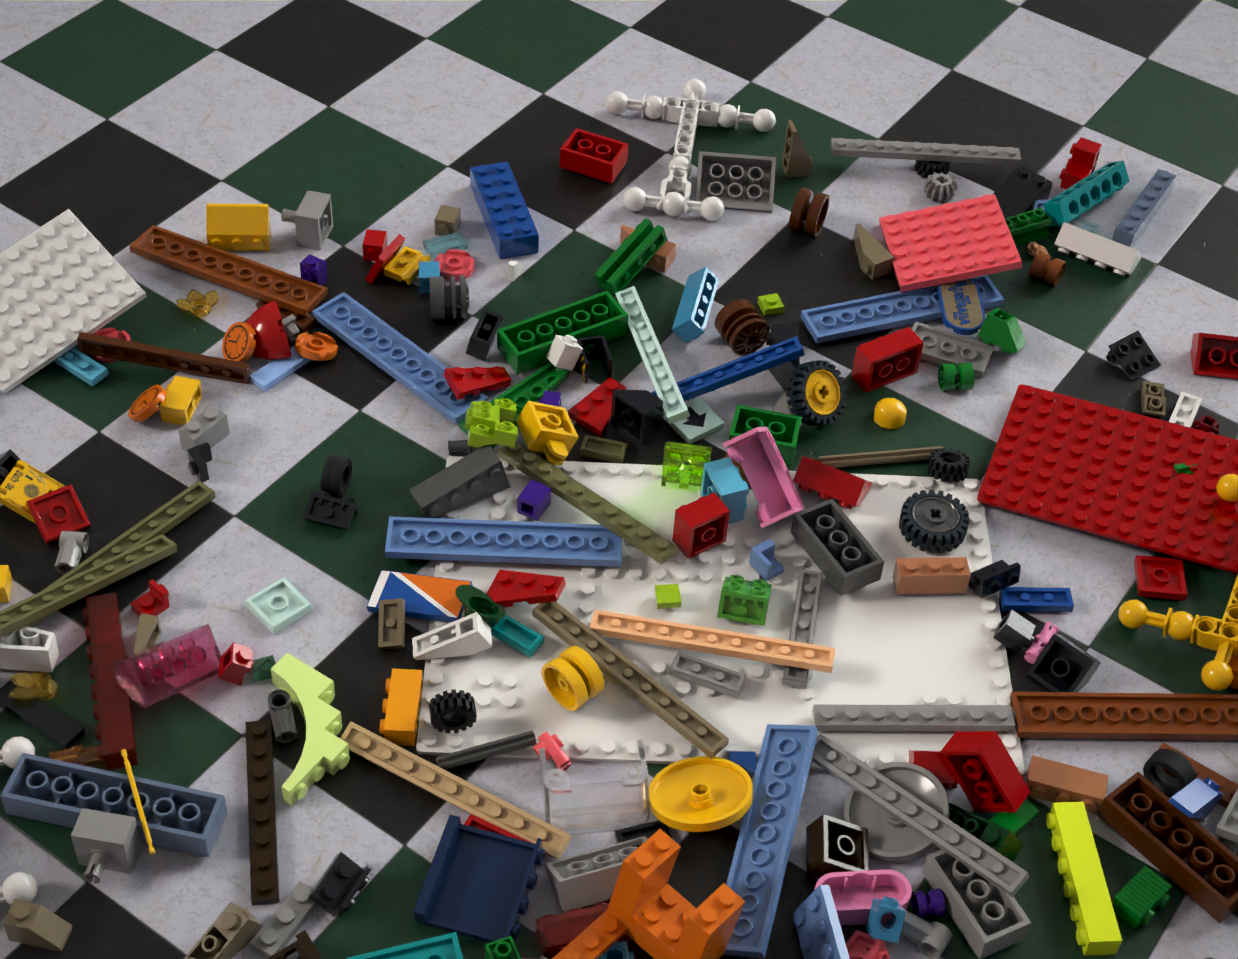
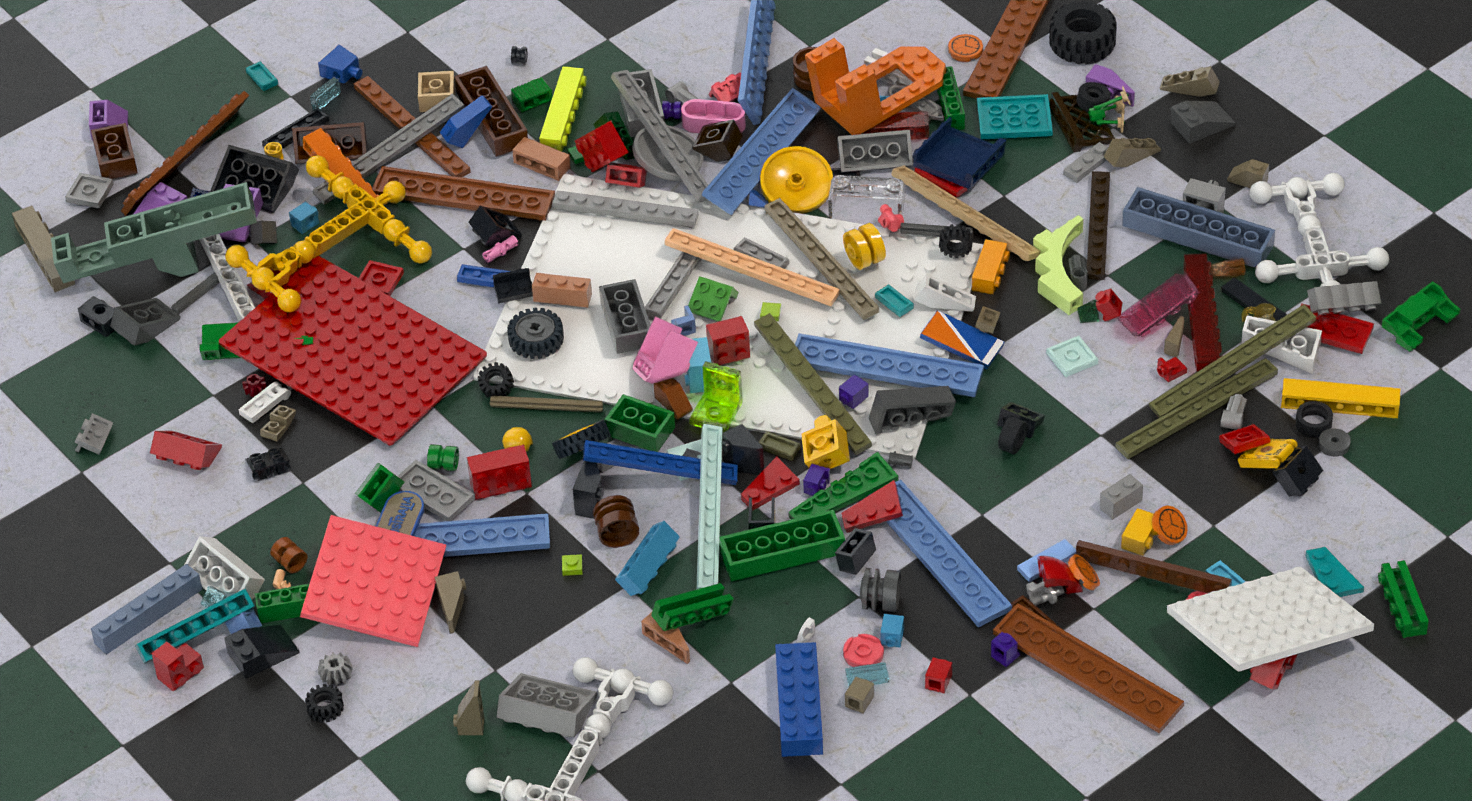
camera: 160 degrees left, 0 degrees up
yellow piece [121,749,155,855] -> none
clear yellow plate [176,289,218,317] -> none
black bracket [187,442,212,482] -> none
yellow slope [206,203,272,251] -> none
light grey brick [281,190,333,251] -> none
orange tile [295,332,338,361] -> none
black bracket [308,852,372,917] -> none
red tile [365,234,405,284] -> none
yellow plate [384,246,430,285] -> none
dark green piece [455,585,506,628] -> none
lime bracket [464,398,518,448] -> none
red wing [486,569,566,608] -> none
white brick [546,335,583,371] -> none
red brick [560,128,628,183] -> none
reddish brown wheel [789,187,830,237] -> none
red slope [793,456,873,509] -> none
light grey plate [830,138,1021,166] -> none
dark azure brick [865,896,906,943] -> none
black brick [993,610,1035,654] -> none
black tyre [1143,749,1196,798] -> none

